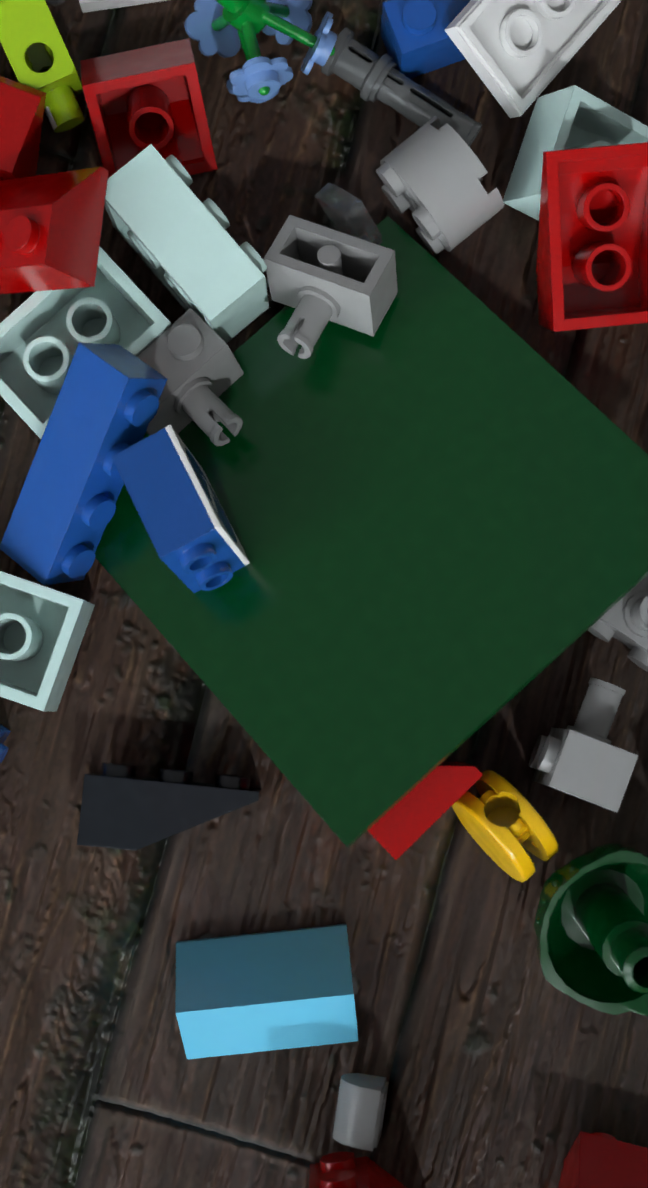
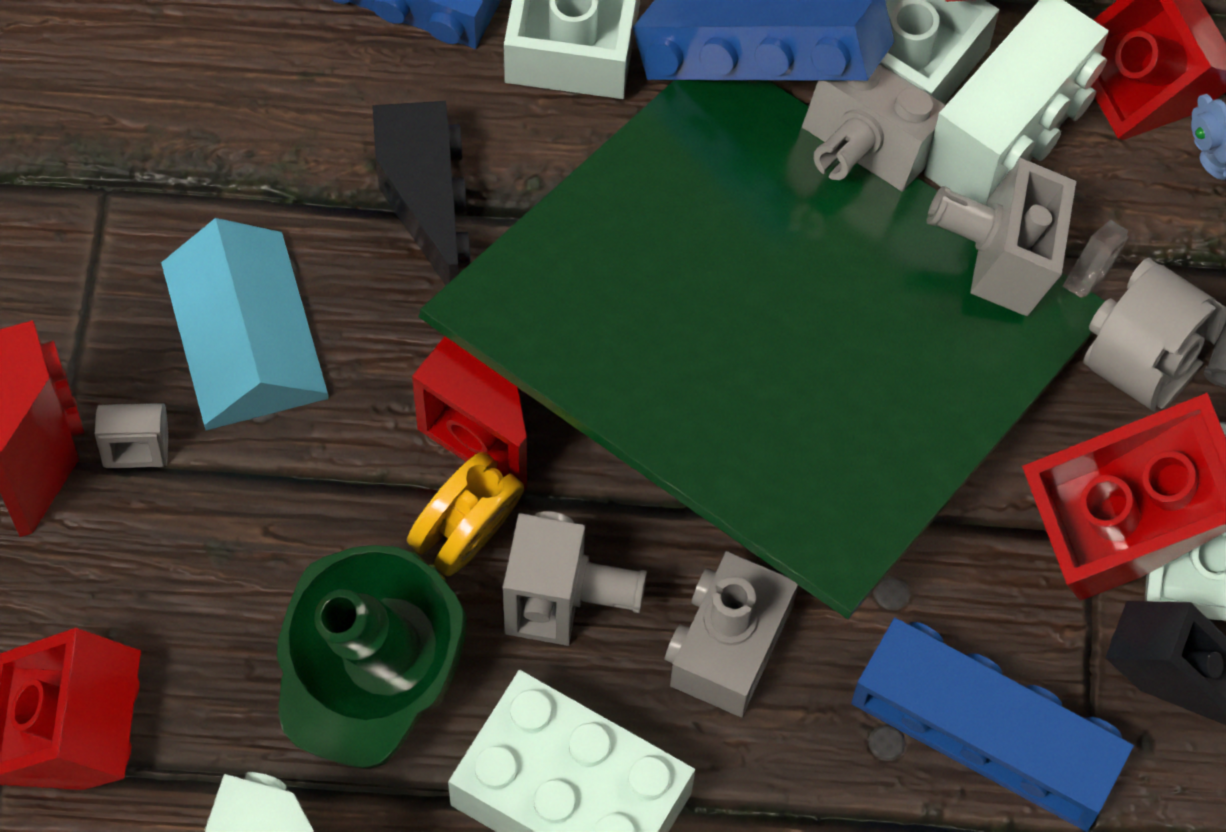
camera: 75 degrees right, 20 degrees down
blue piece [111,425,250,593] -> none

